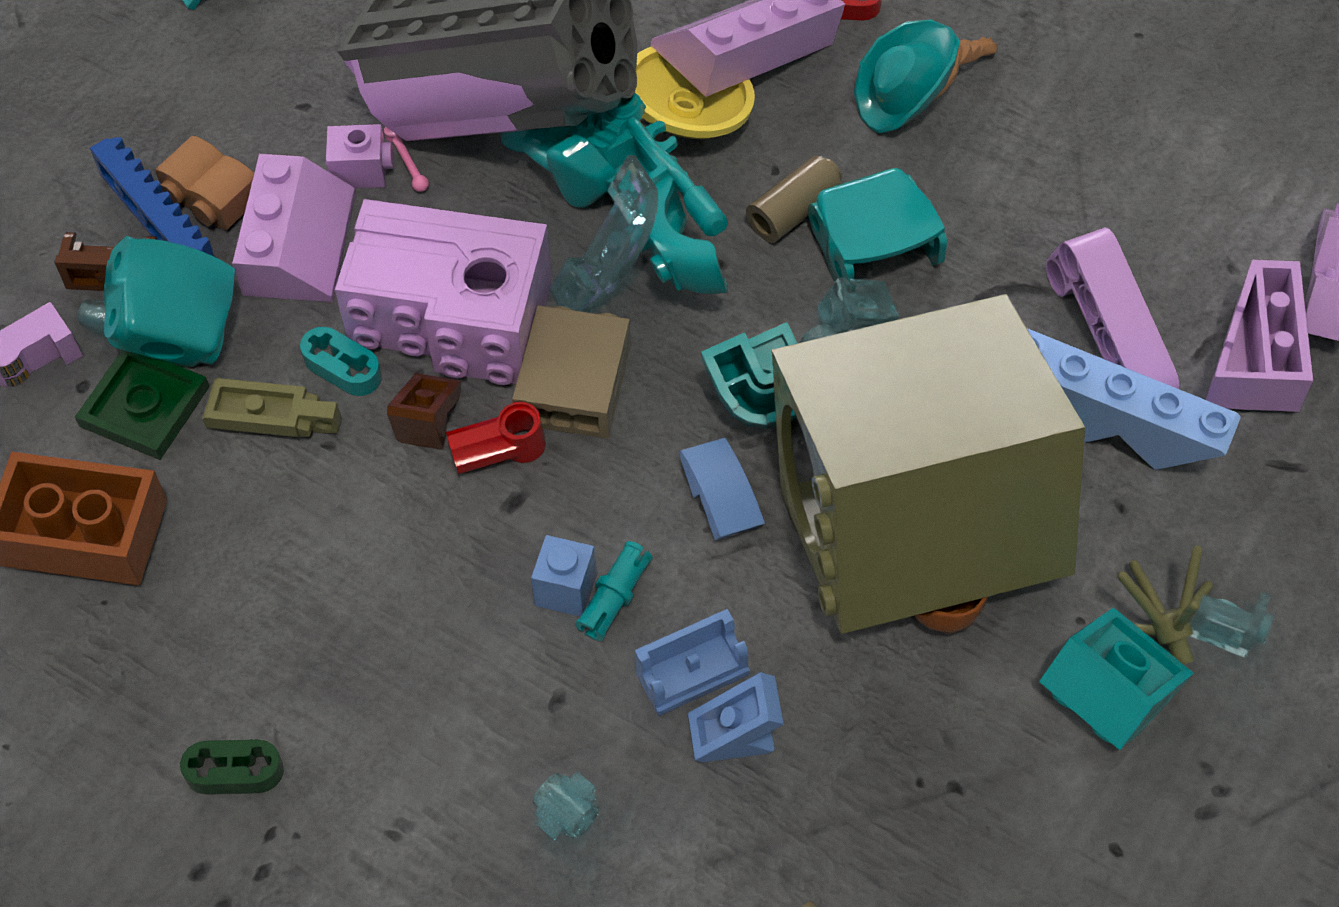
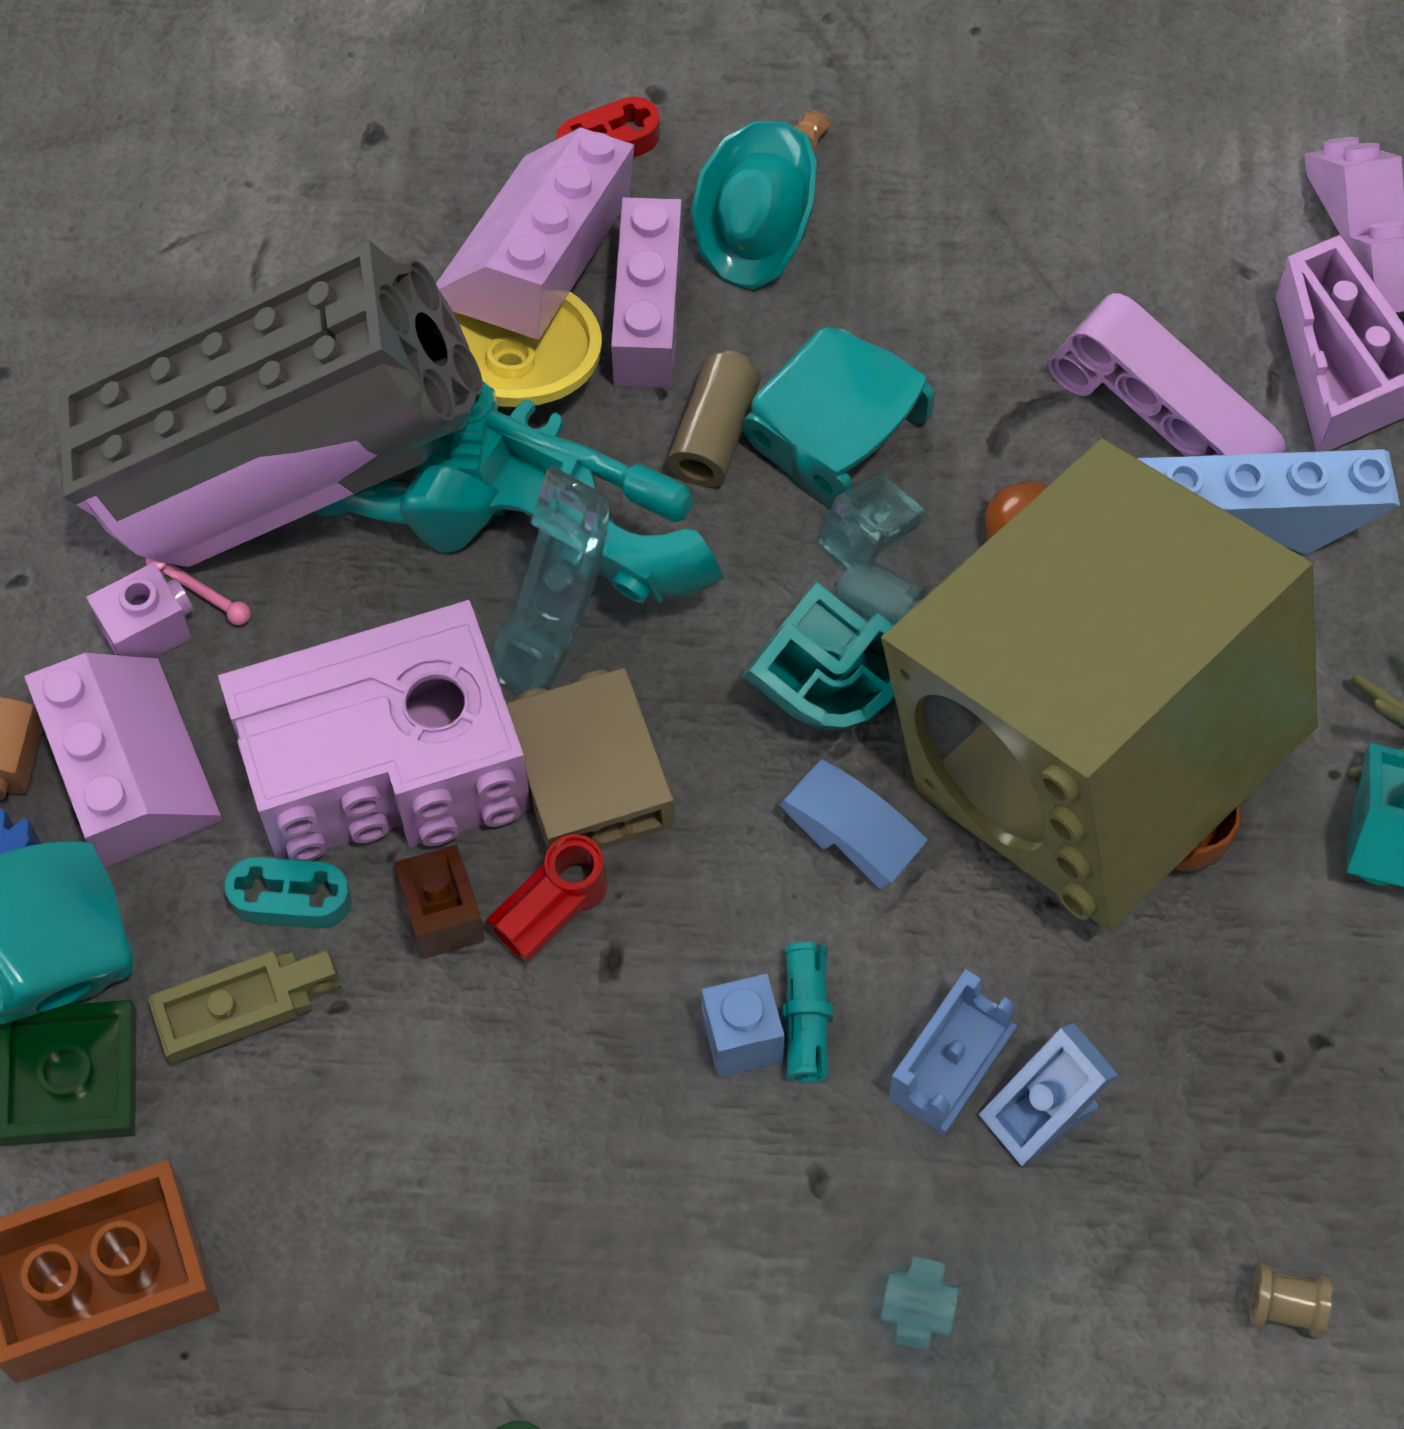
camera: 30 degrees left, 5 degrees up
none -> lavender arch [611,197,682,388]

